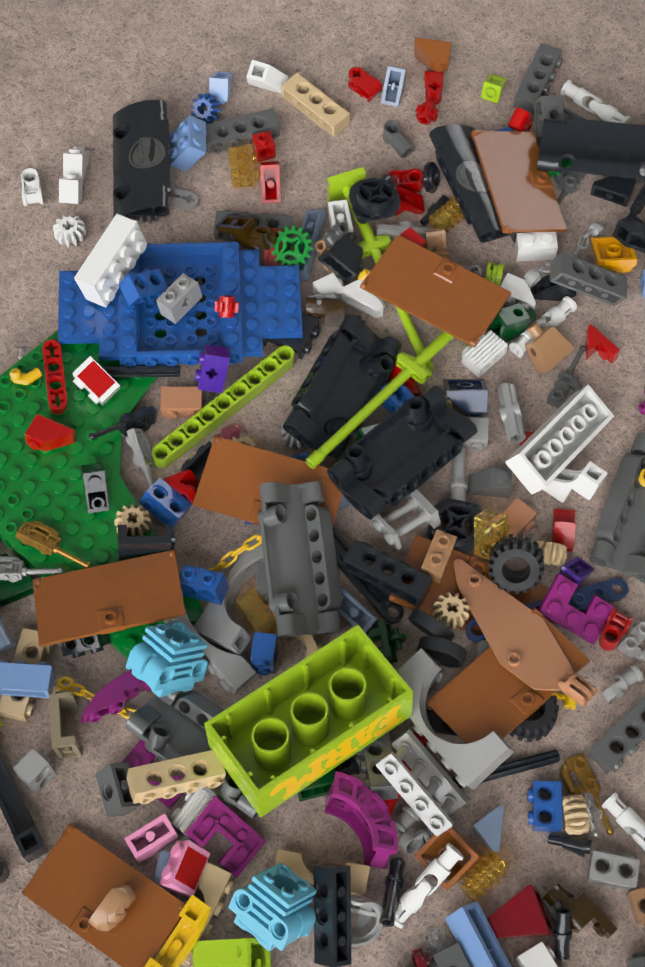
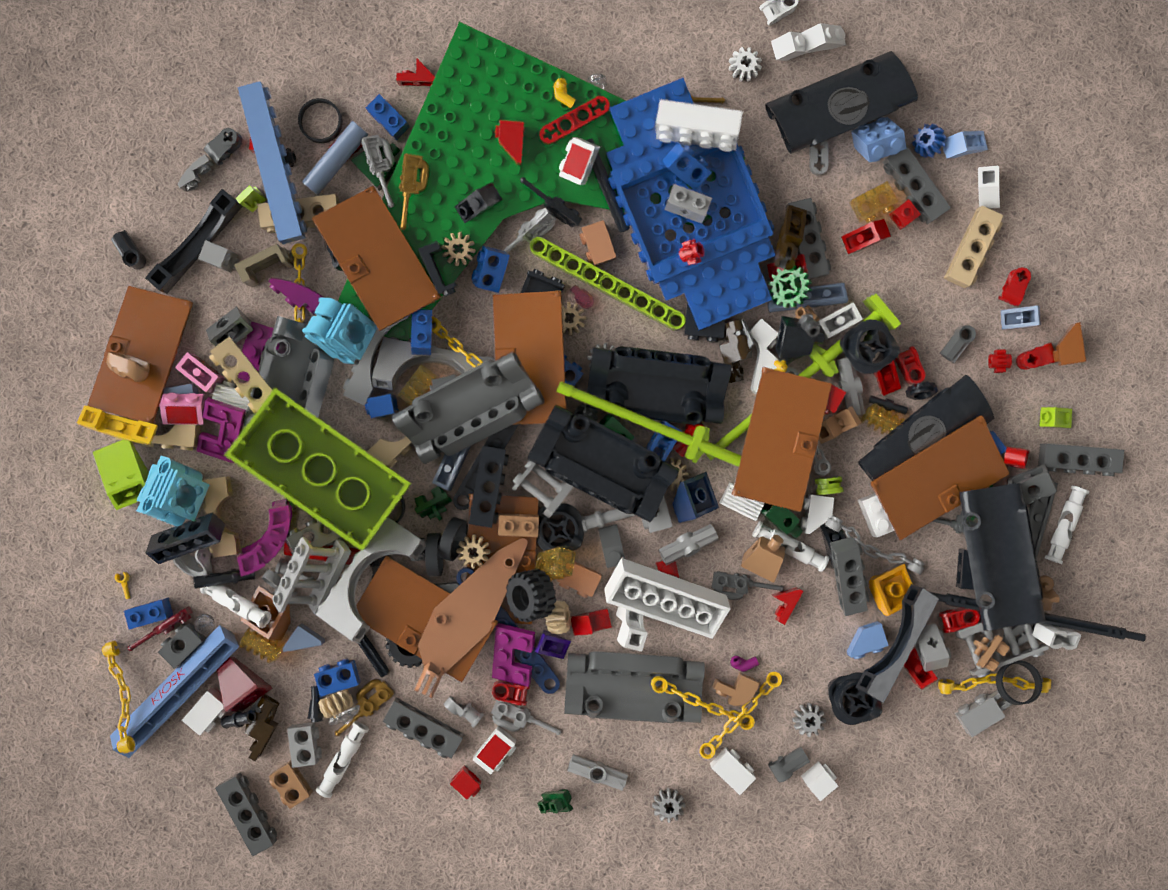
camera: 70 degrees right, 25 degrees up
red slope [162,470,199,504] -> none
dark purple brick [194,344,230,393] -> none

